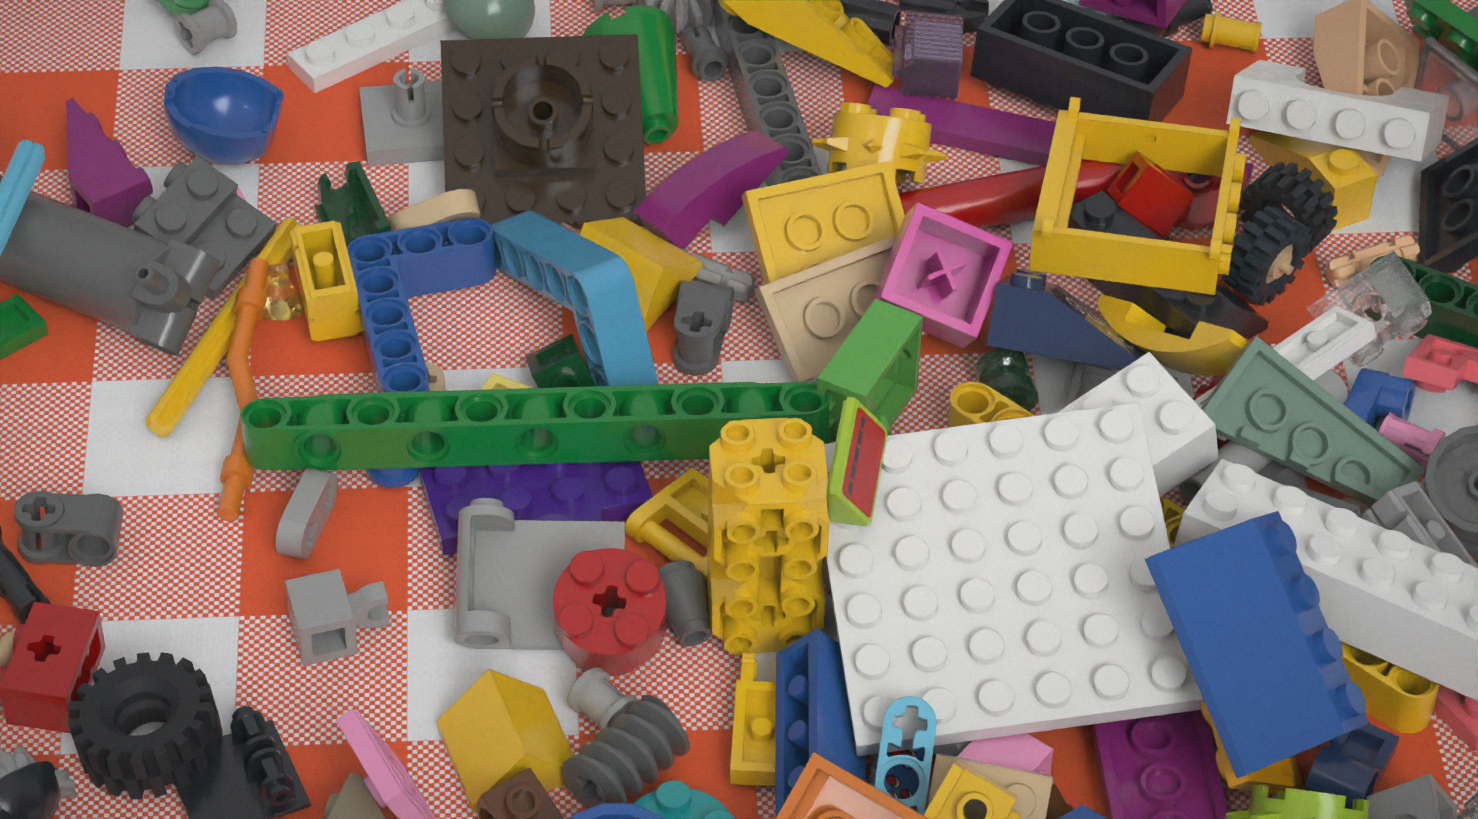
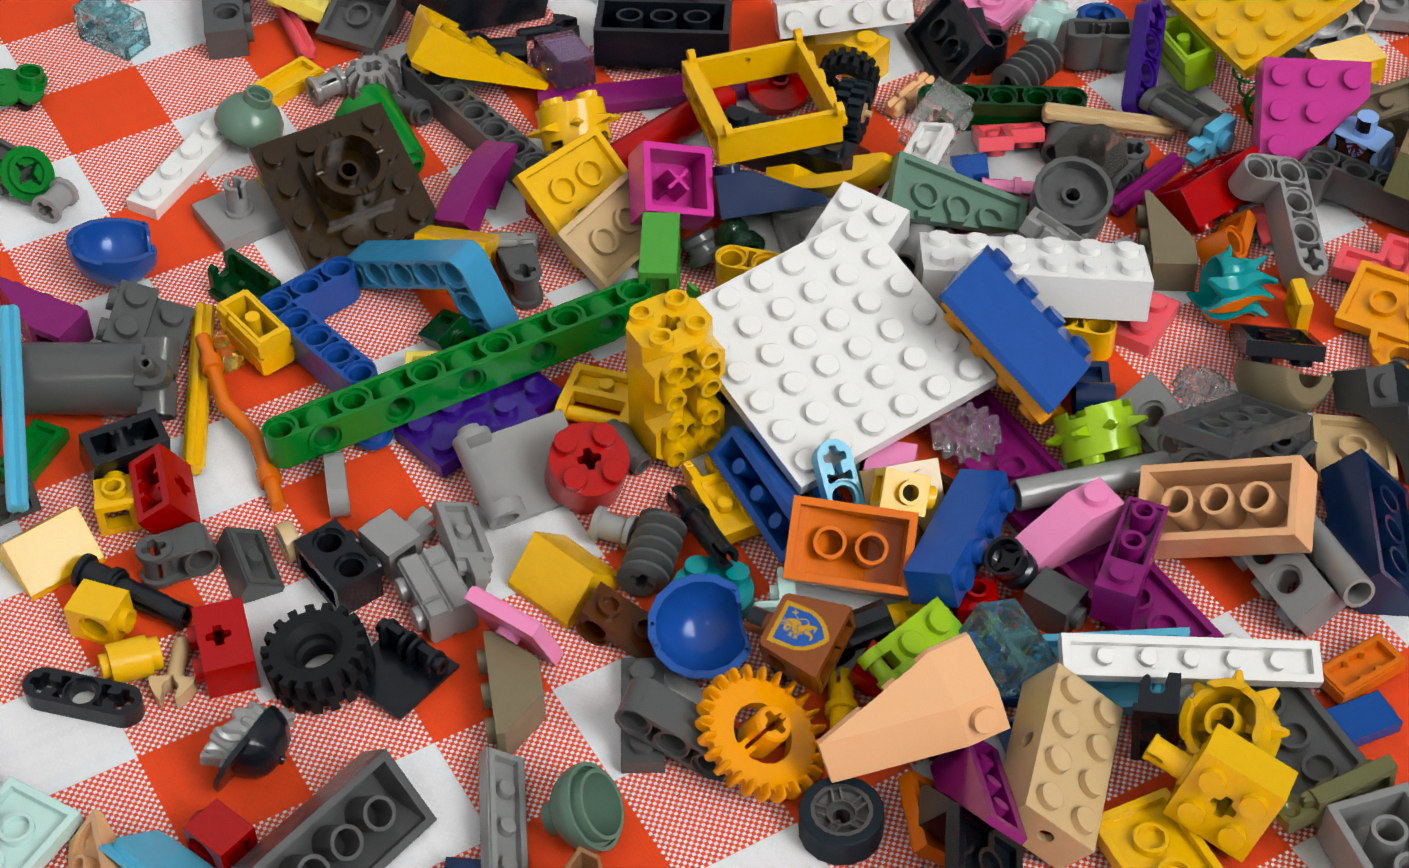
camera: 25 degrees left, 0 degrees up
tan beam [389,189,481,231] -> none
slope [826,397,888,526] -> none
red brick [1107,150,1195,237] -> none
none -> black brick [78,408,170,486]
none -> yellow brick [93,470,142,536]
none -> red brick [128,443,201,534]
none -> dark grey slope [215,527,285,604]
none -> tan tile [273,520,300,563]
none -> black brick [293,518,385,614]
none -> light grey brick [394,544,478,643]
none -> light grey hinge [430,501,494,591]
none -> black pin [666,485,739,570]
none -> dark grey wheel [680,227,721,269]
none -> clear gear [930,401,1001,463]

